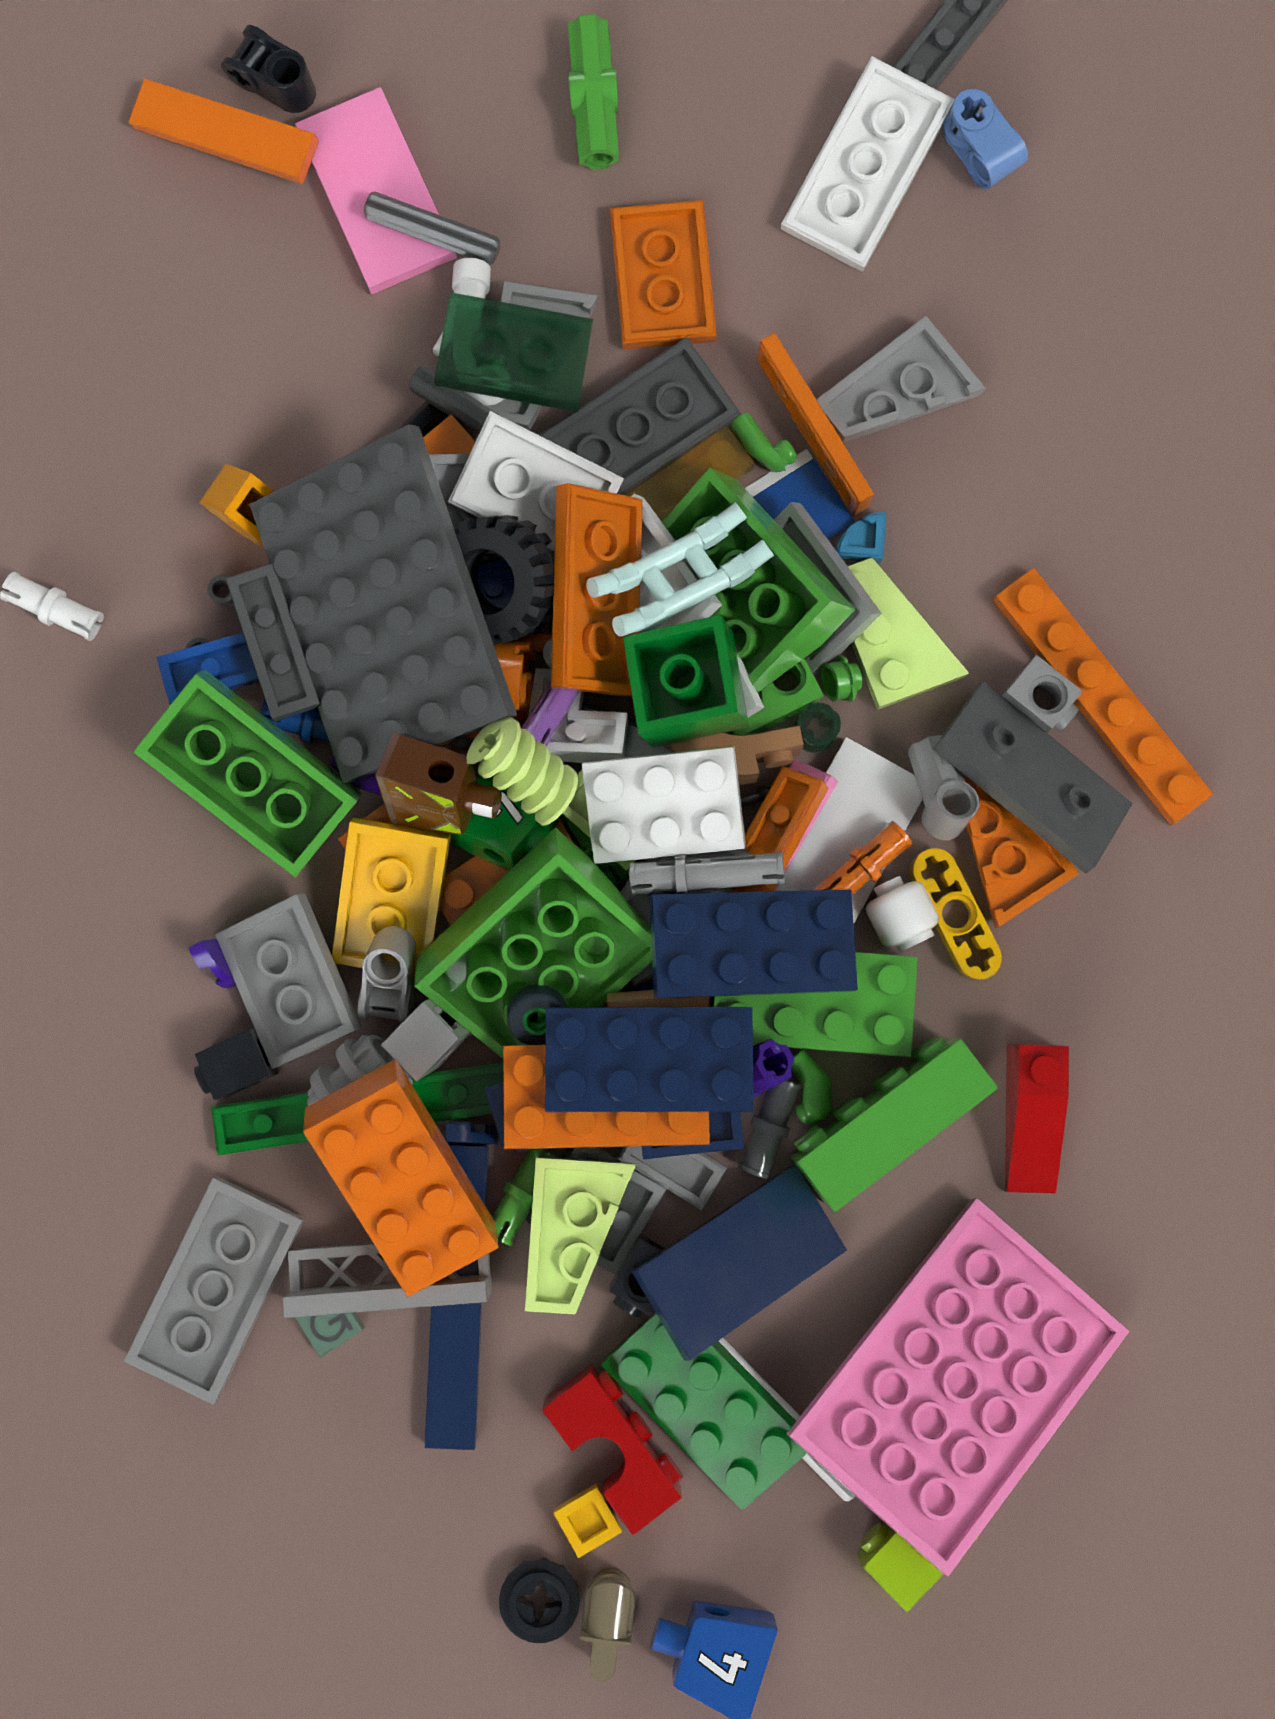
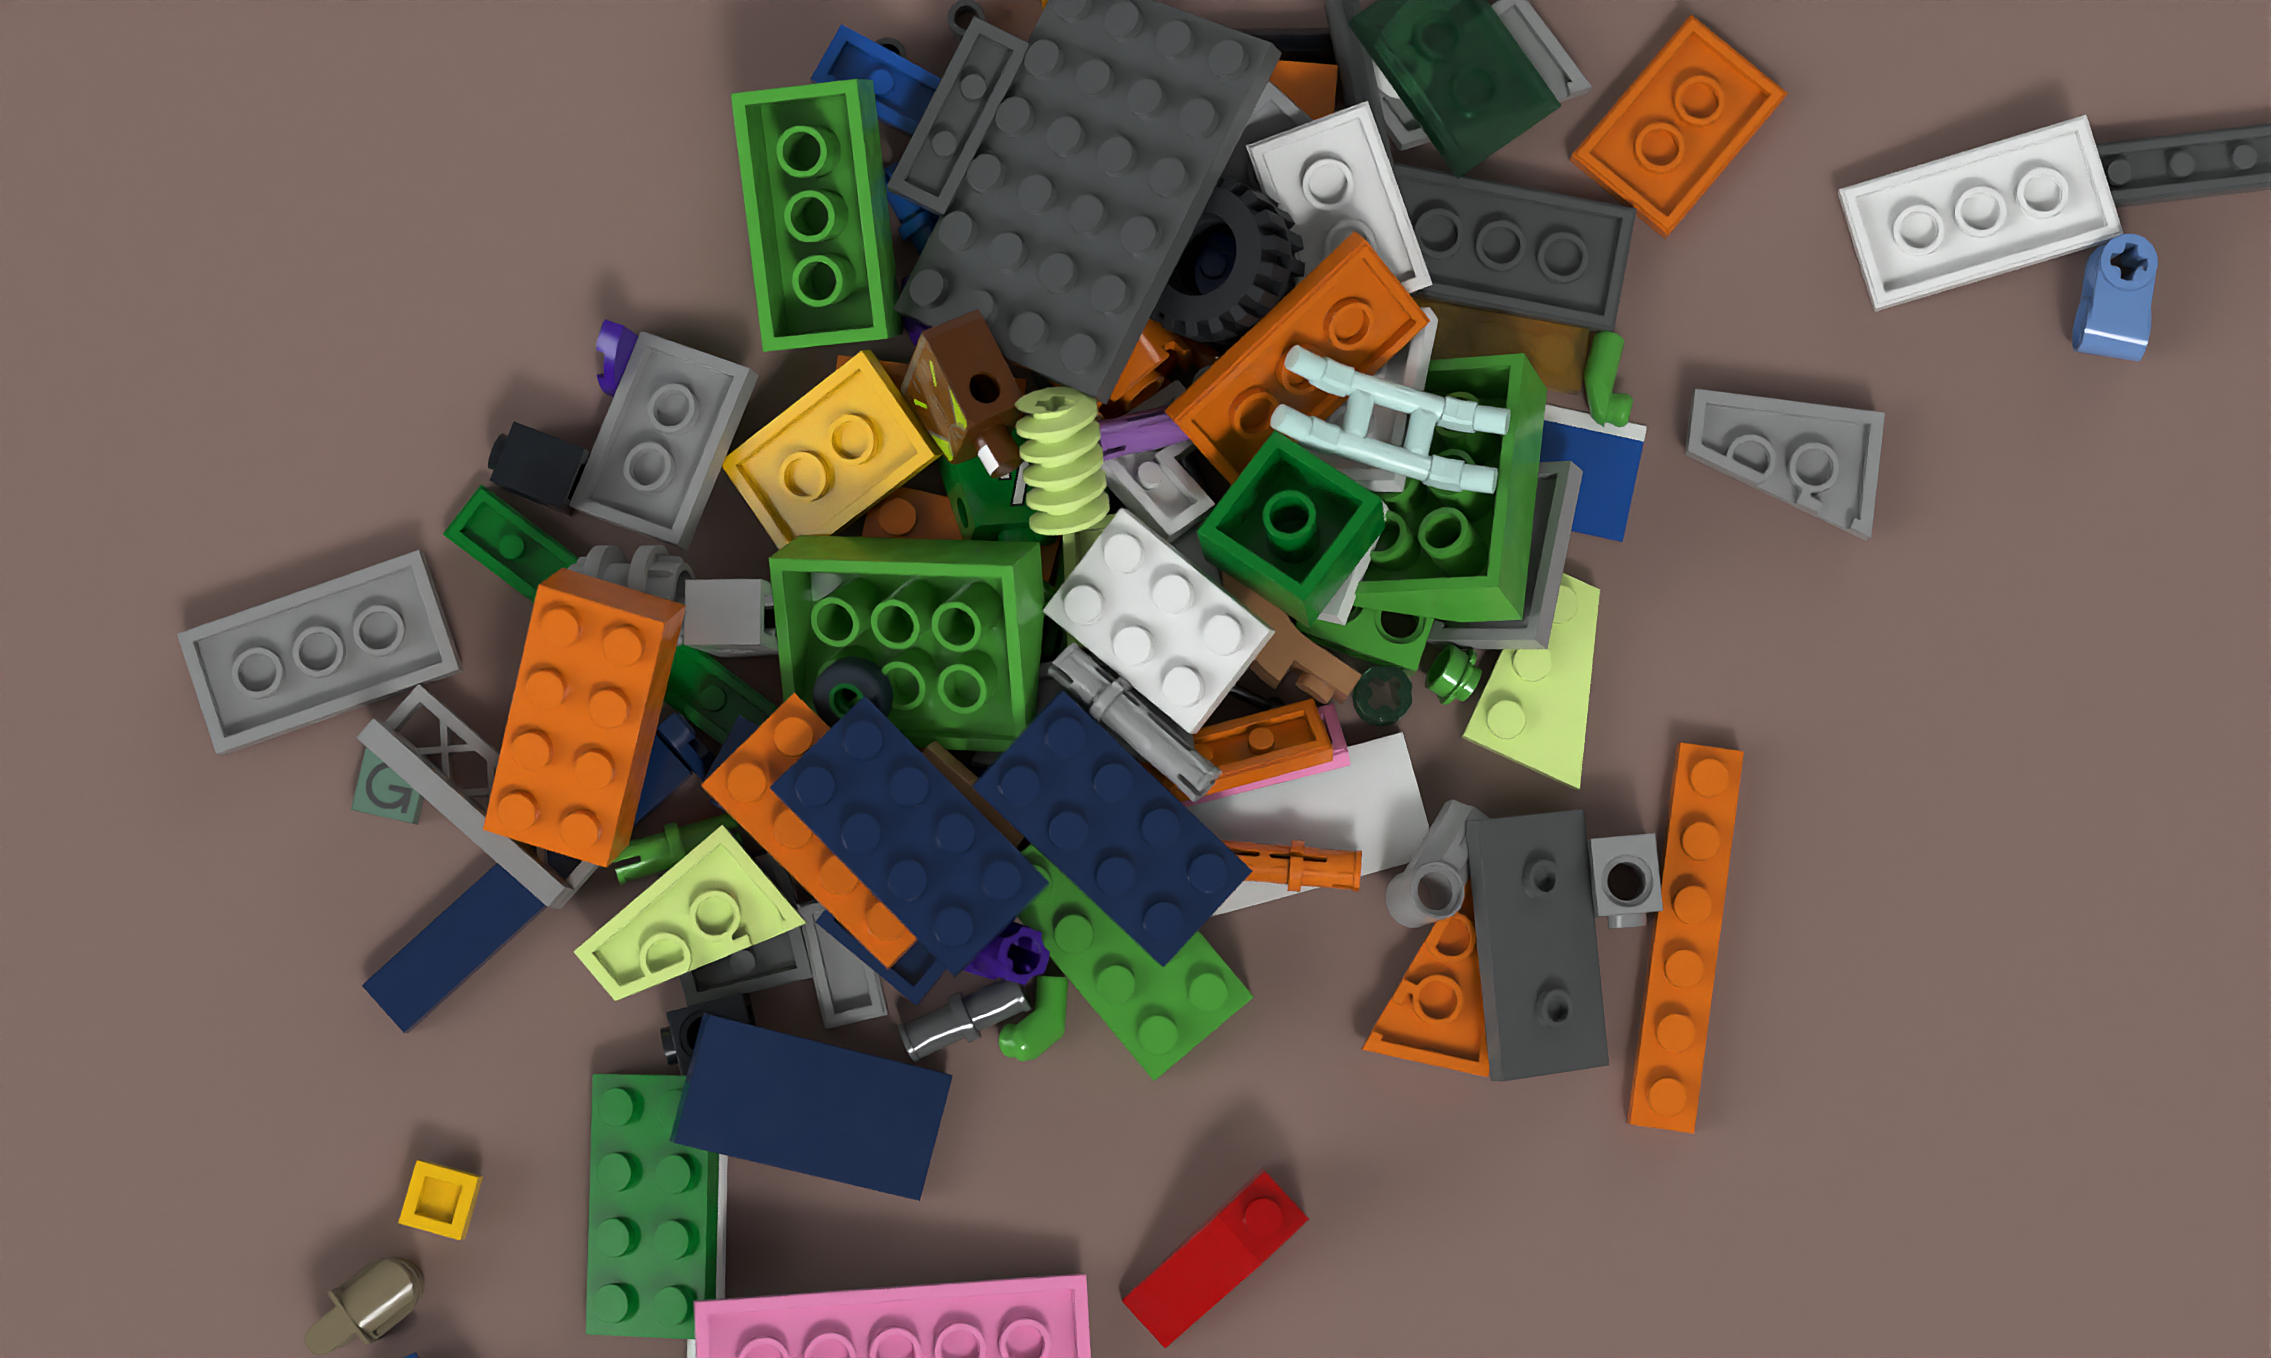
camera: 50 degrees right, 0 degrees up
light grey piece [358,926,416,1025] -> none
black gear [499,1557,580,1643] -> none
red arch [542,1364,683,1535] -> none
orange tile [756,332,874,516] -> none
bright green brick [789,1036,998,1212] -> none
dark azure tile [836,512,886,563] -> none
white head [866,876,939,952] -> none
yellow beam [910,848,1002,980] -> none

